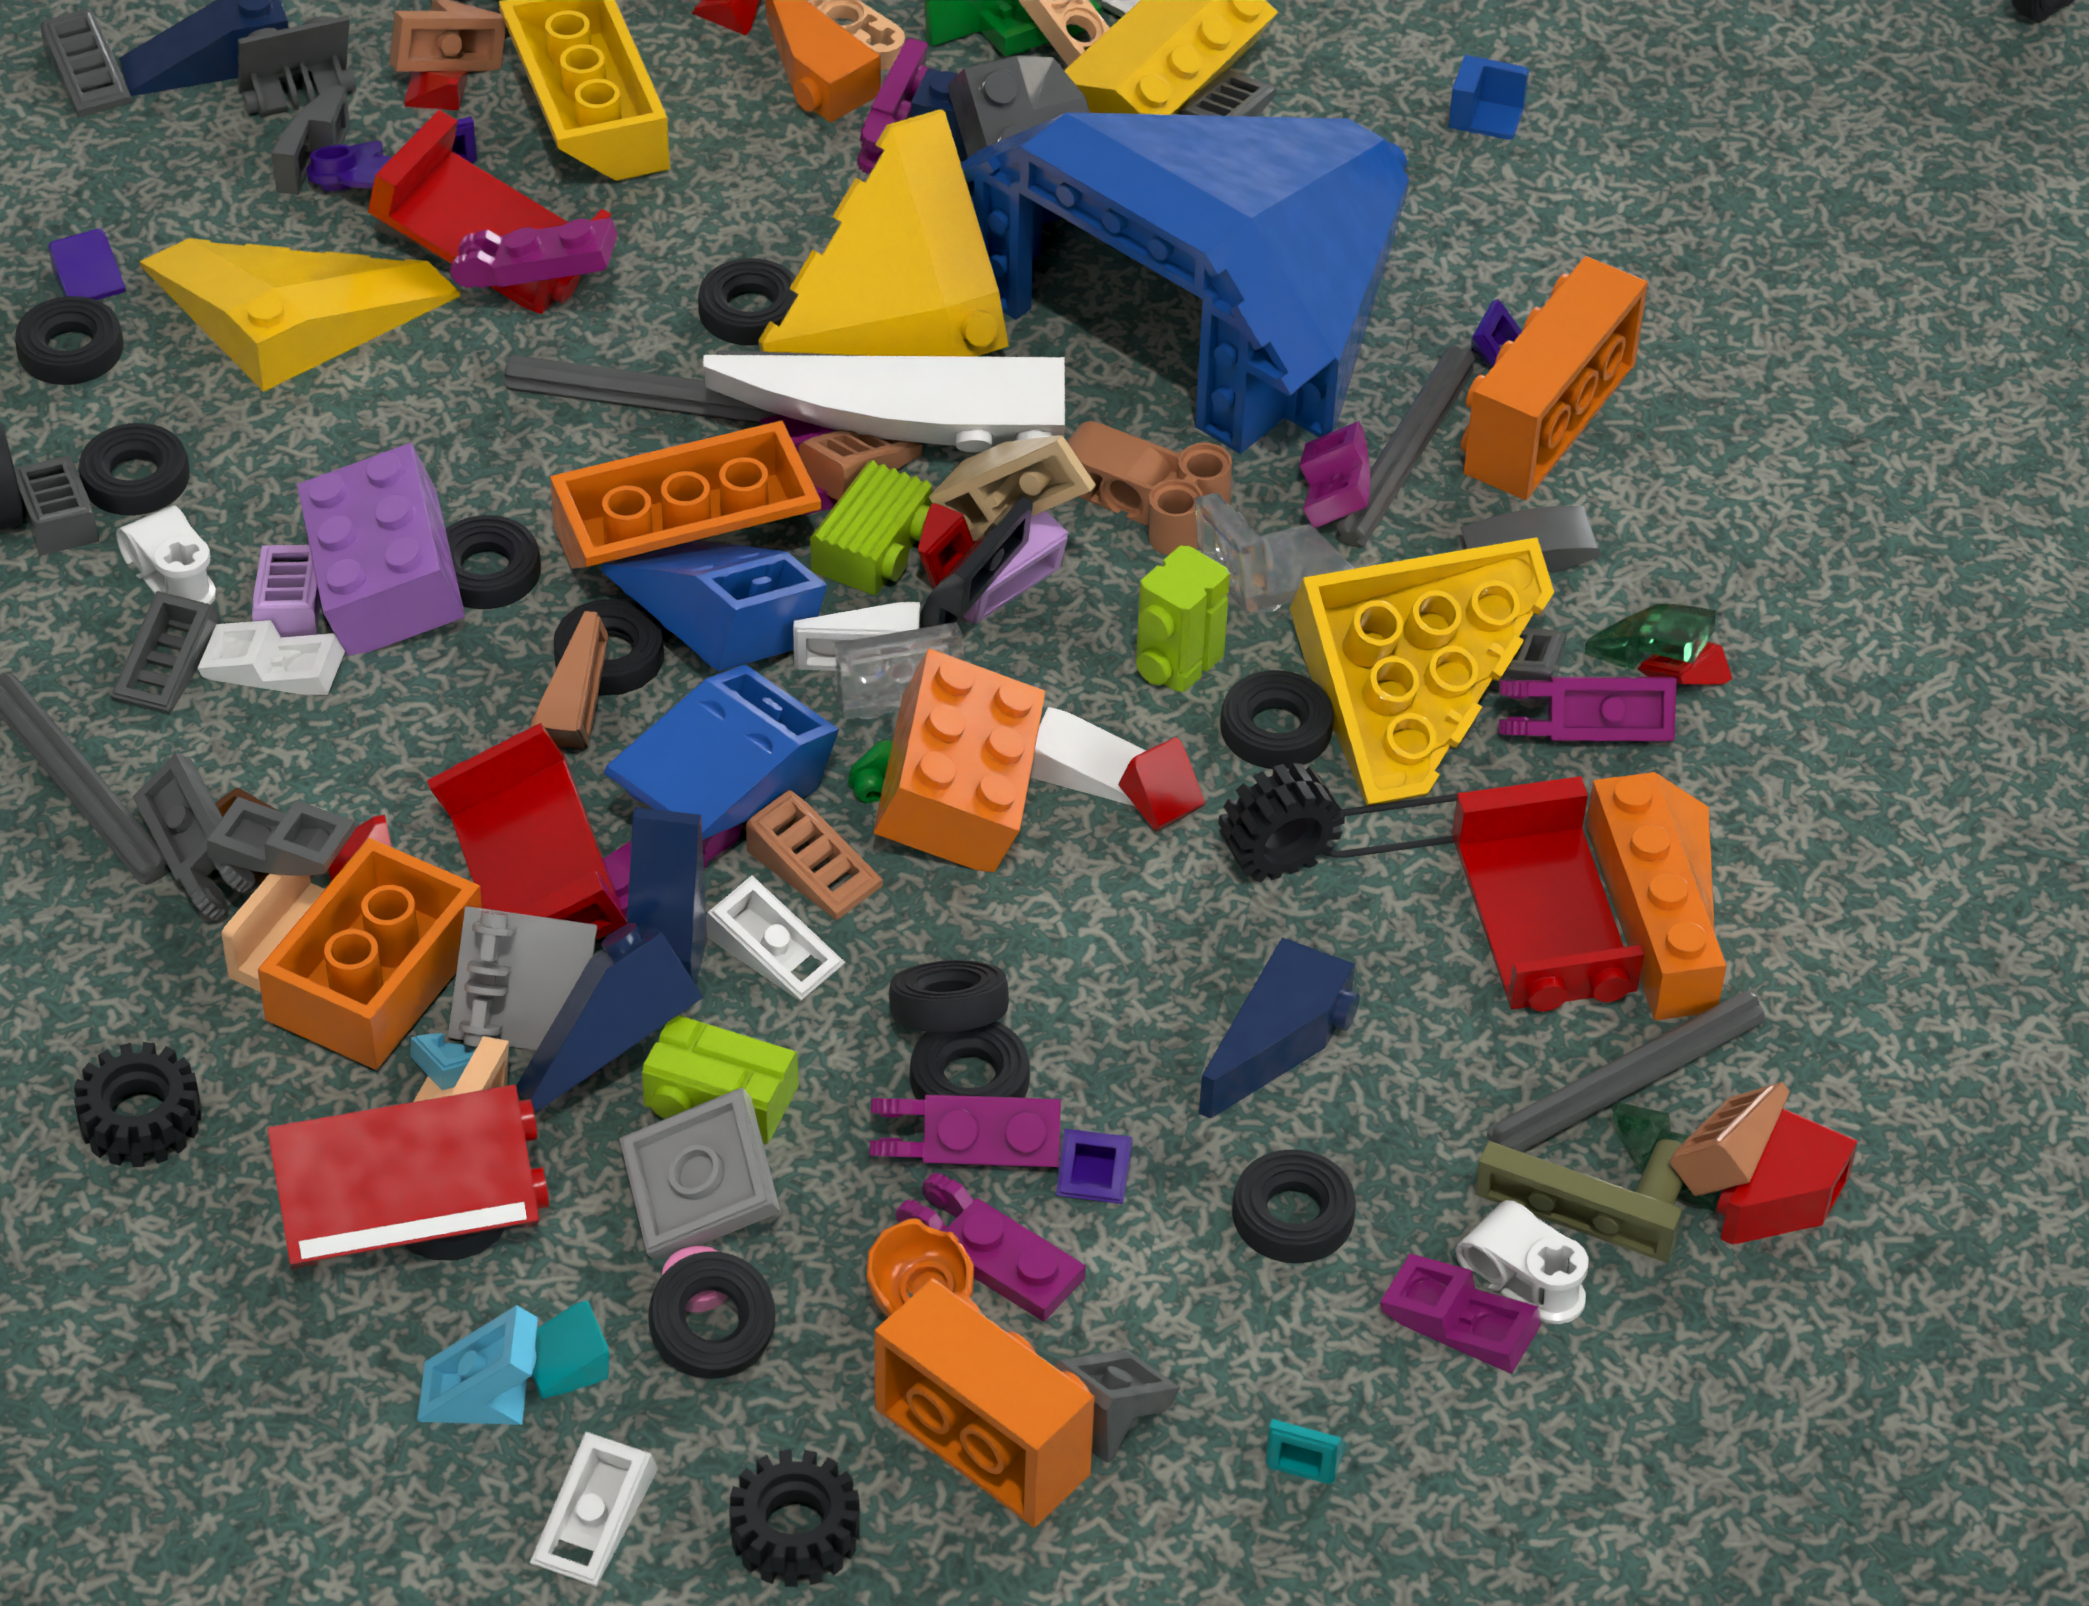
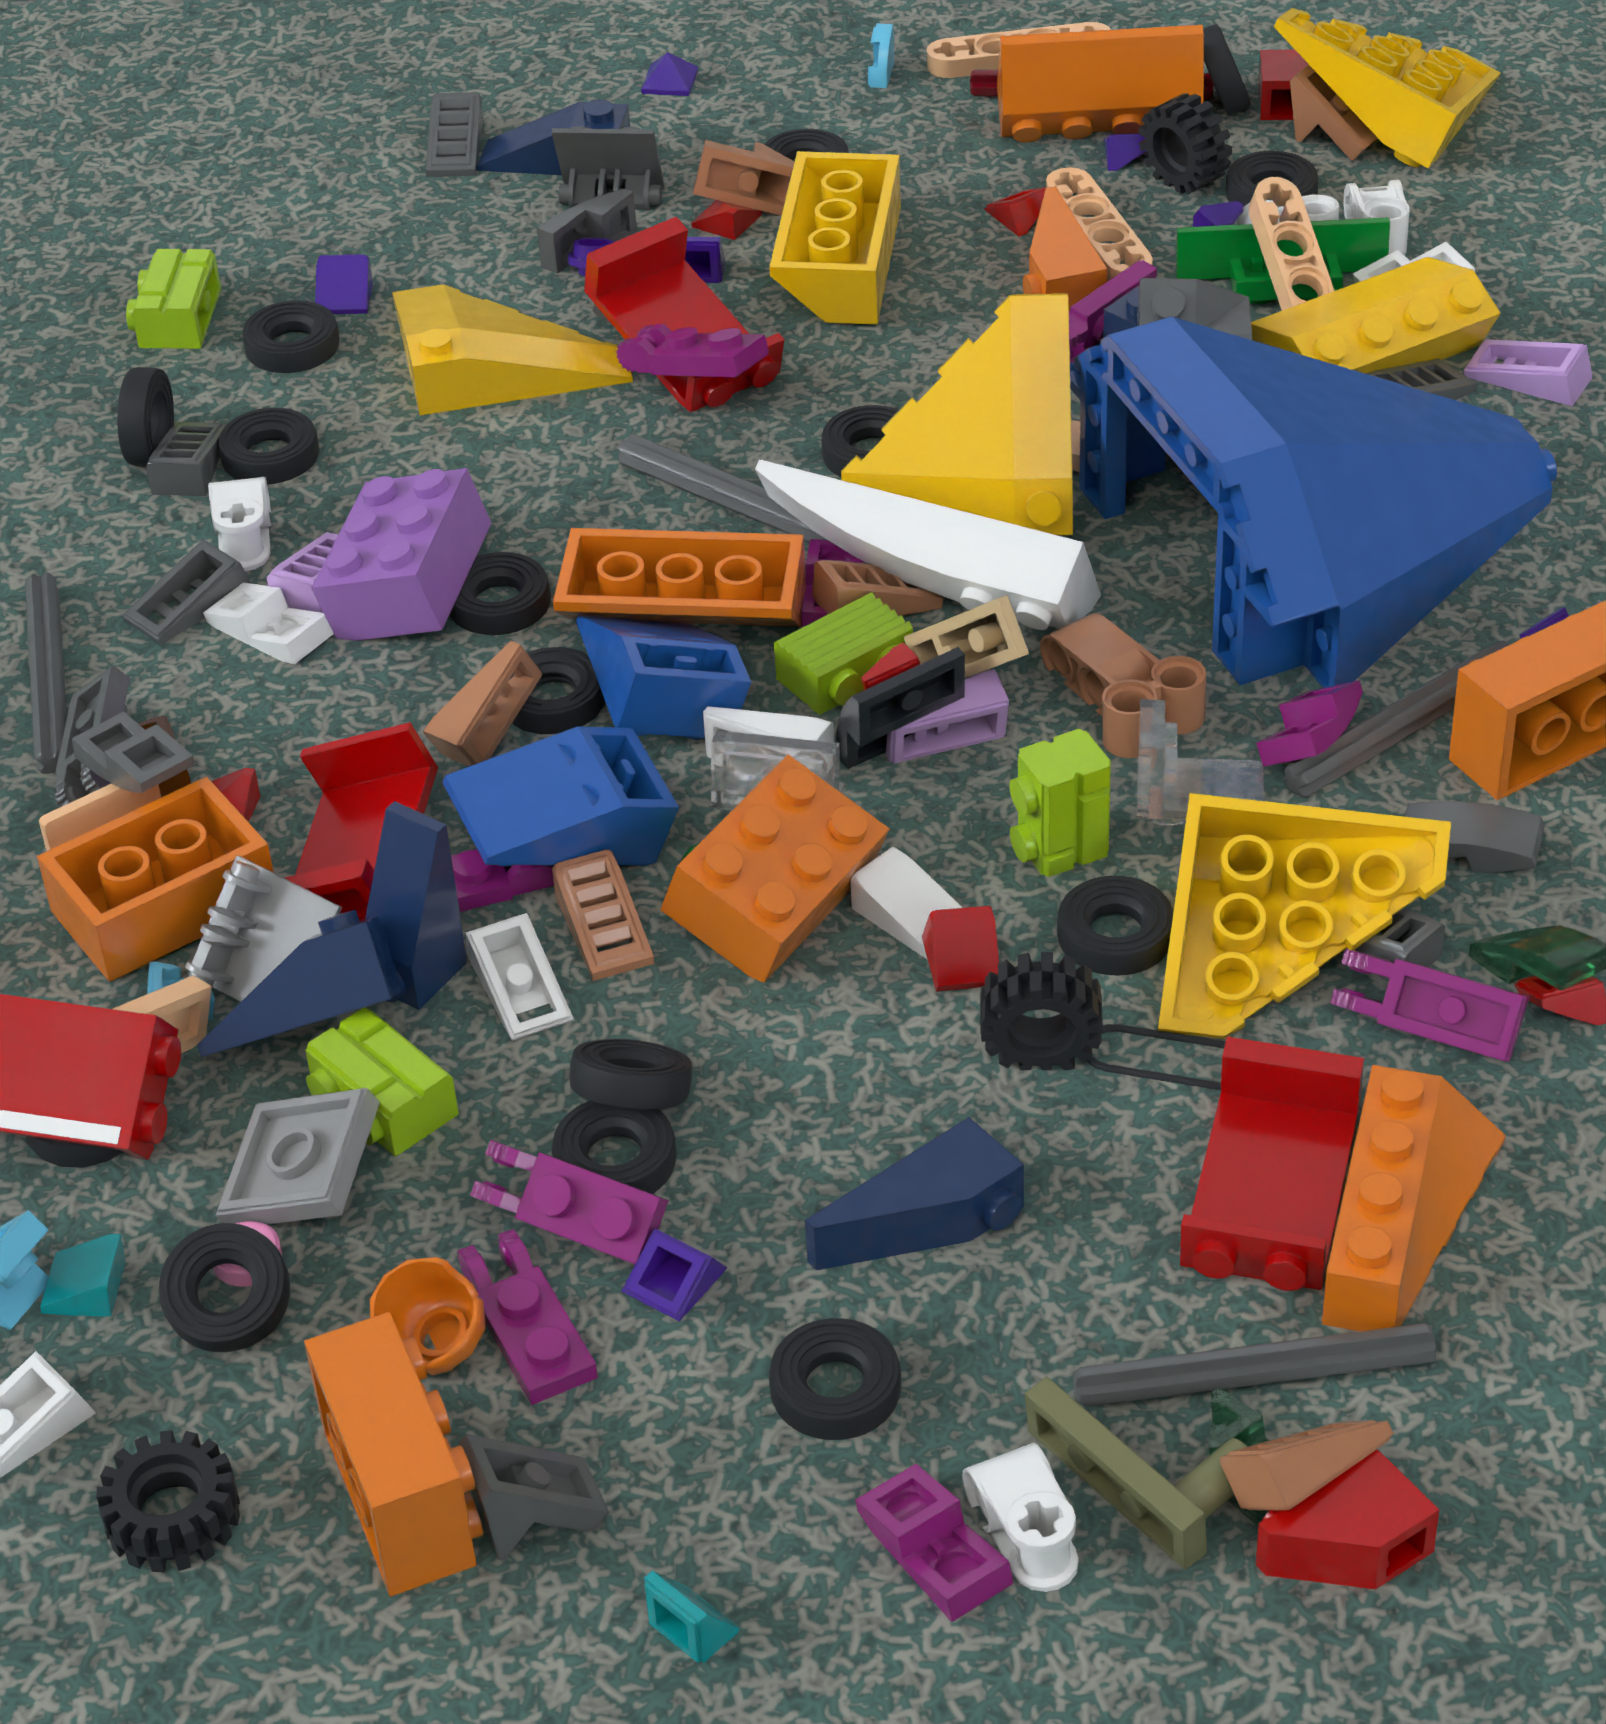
camera: 30 degrees right, 5 degrees down
none -> lavender slope [1463,339,1592,406]

